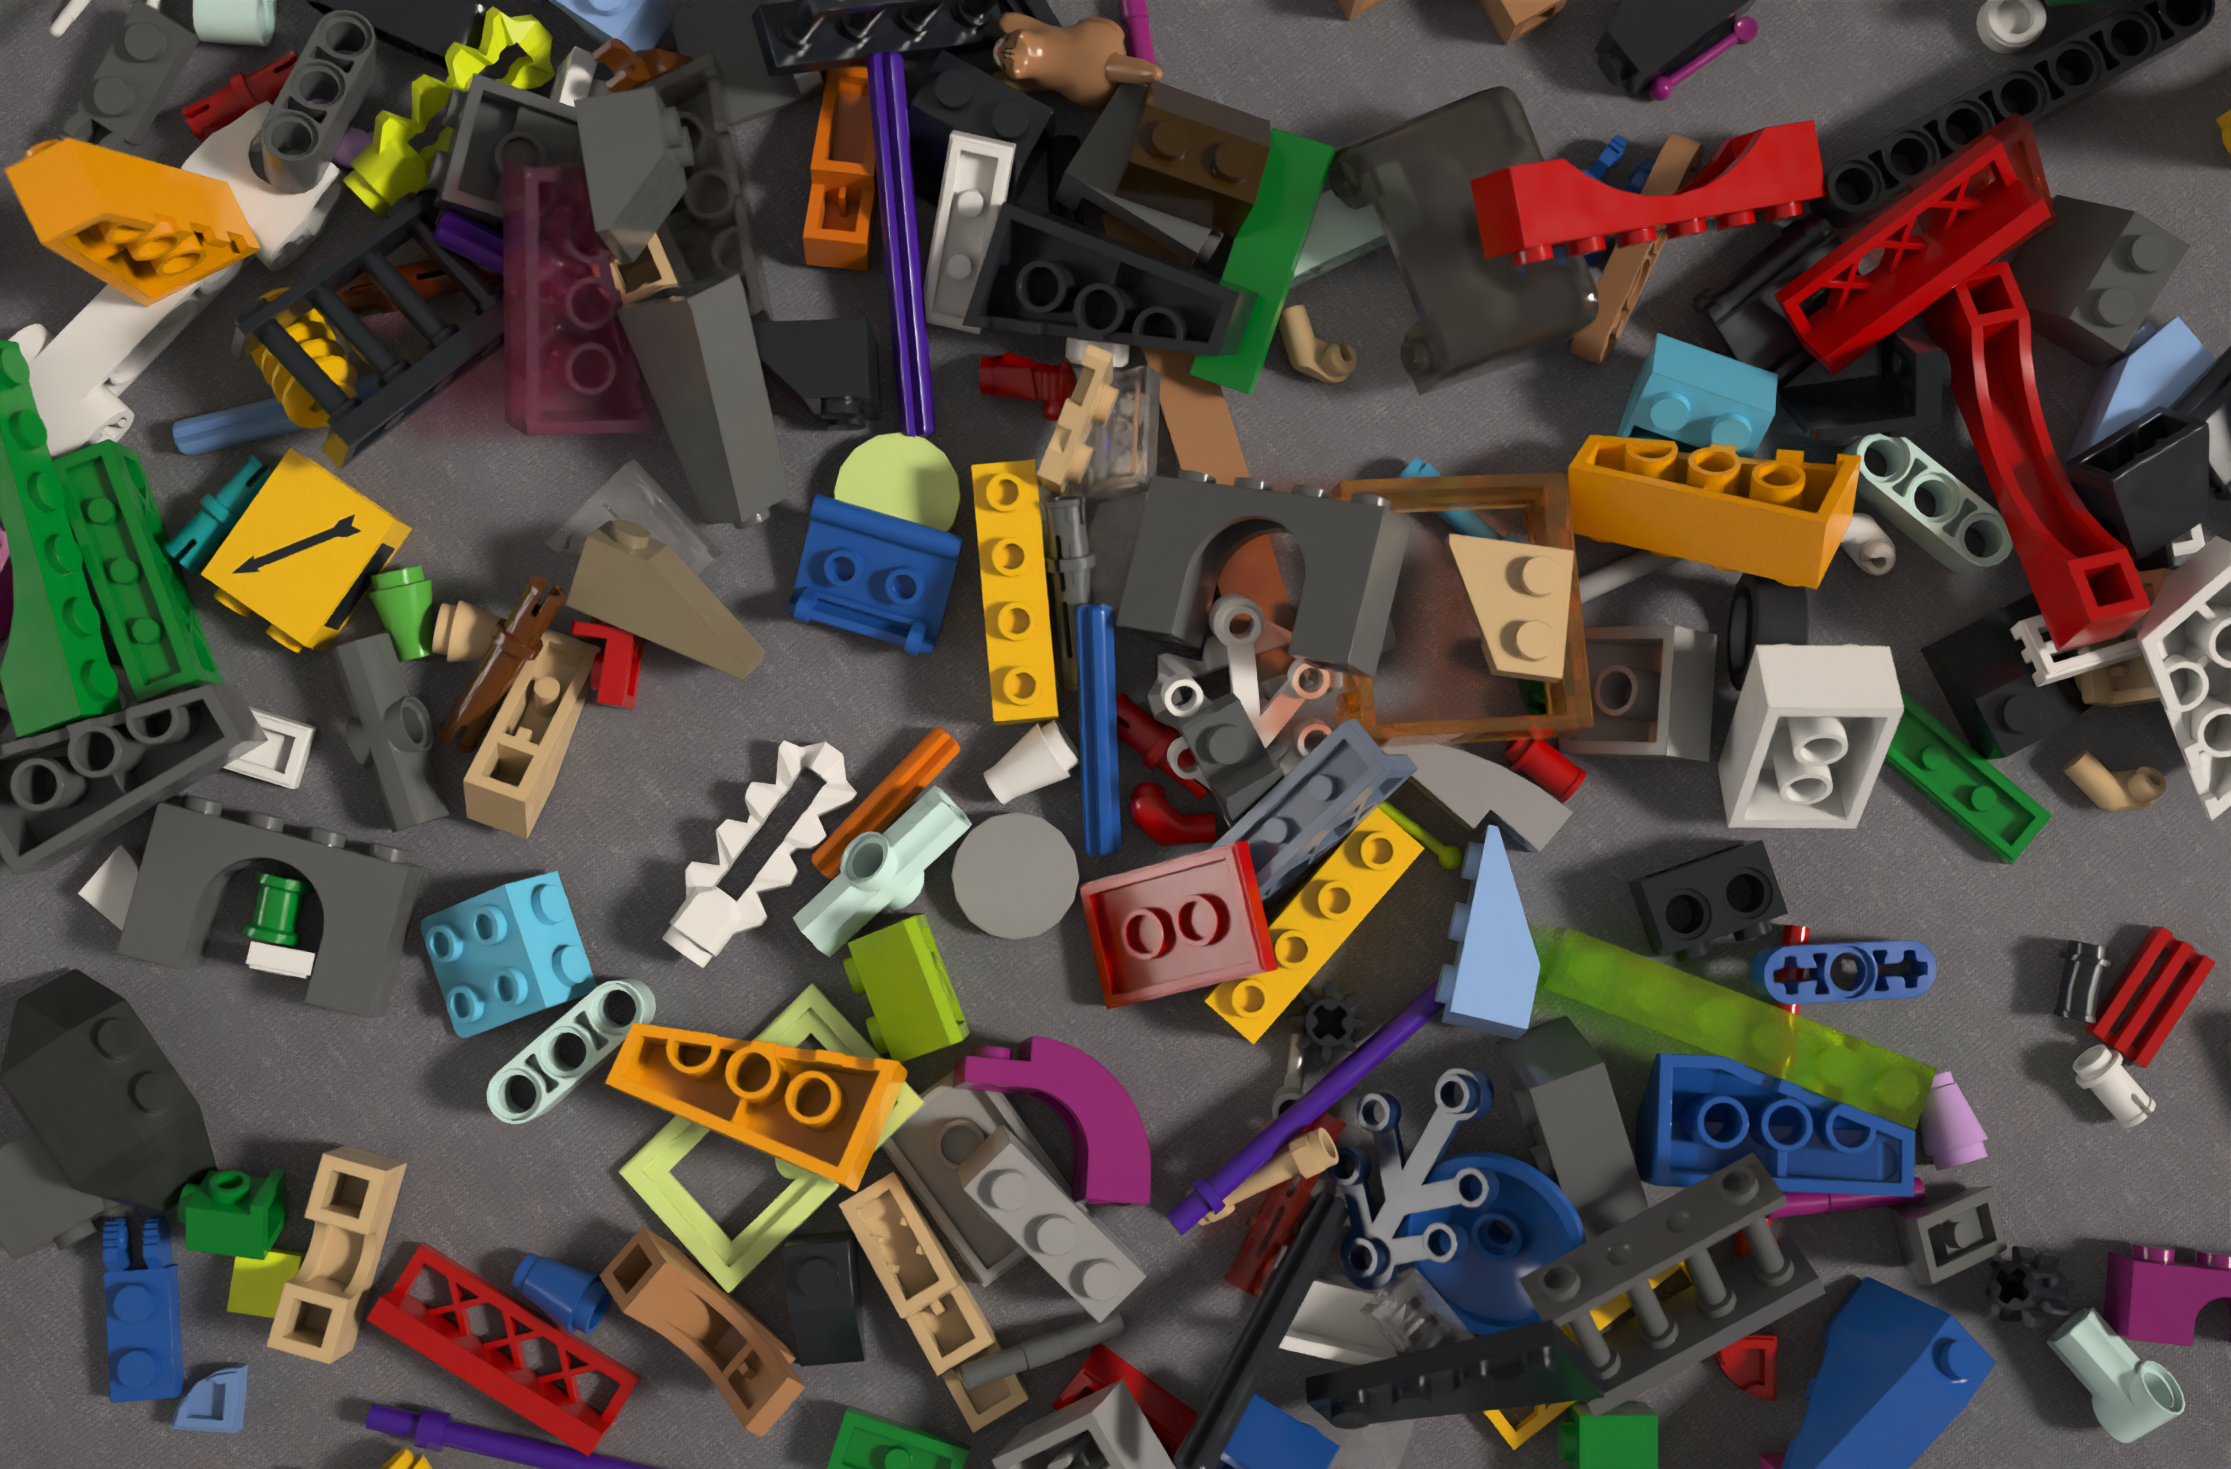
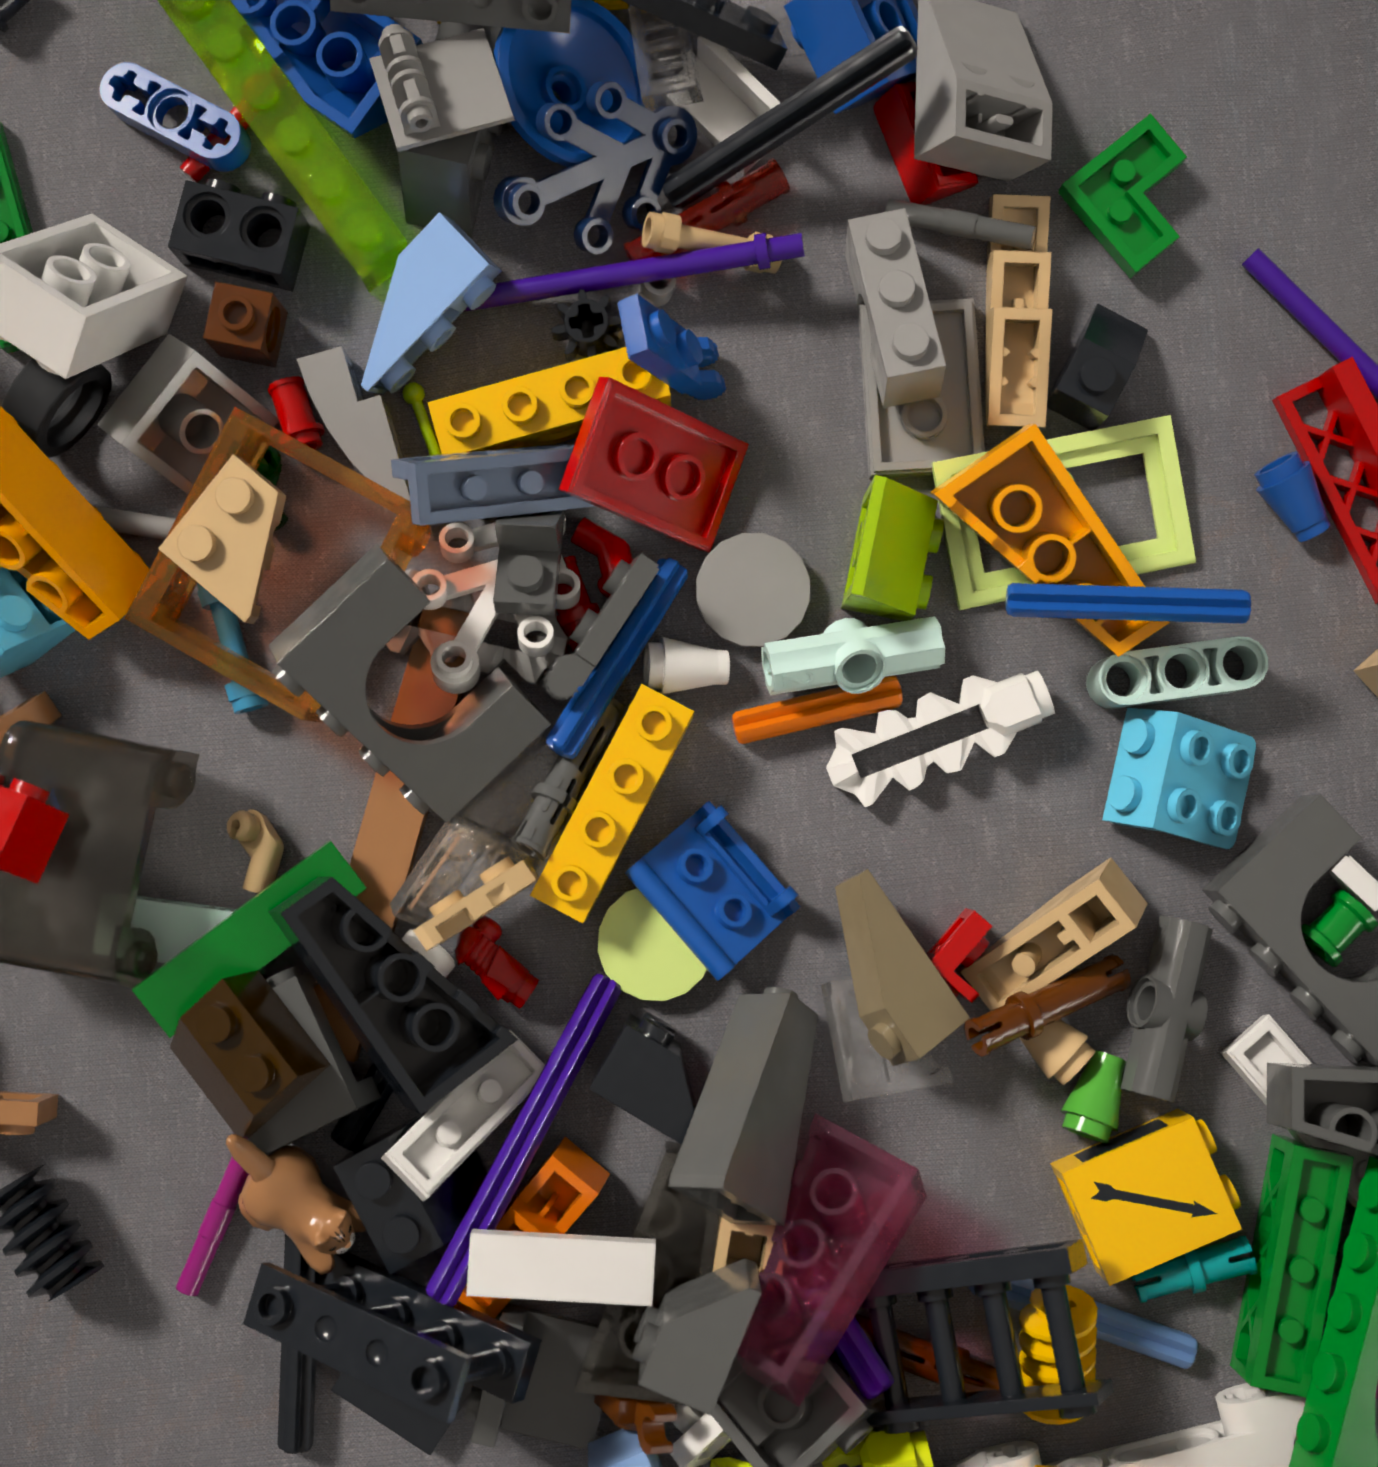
camera: 145 degrees left, 0 degrees up
medium nougat arch [600,1226,806,1438] -> none
magenta arch [953,1035,1151,1208] -> none
none -> reddish brown brick [203,281,288,368]
none -> light grey hinge [369,24,514,152]
none -> white tile [466,1229,656,1306]
none -> dark grey hinge [542,553,659,701]
none -> blue hinge [617,293,726,401]
none -> blue axle [1005,583,1251,624]

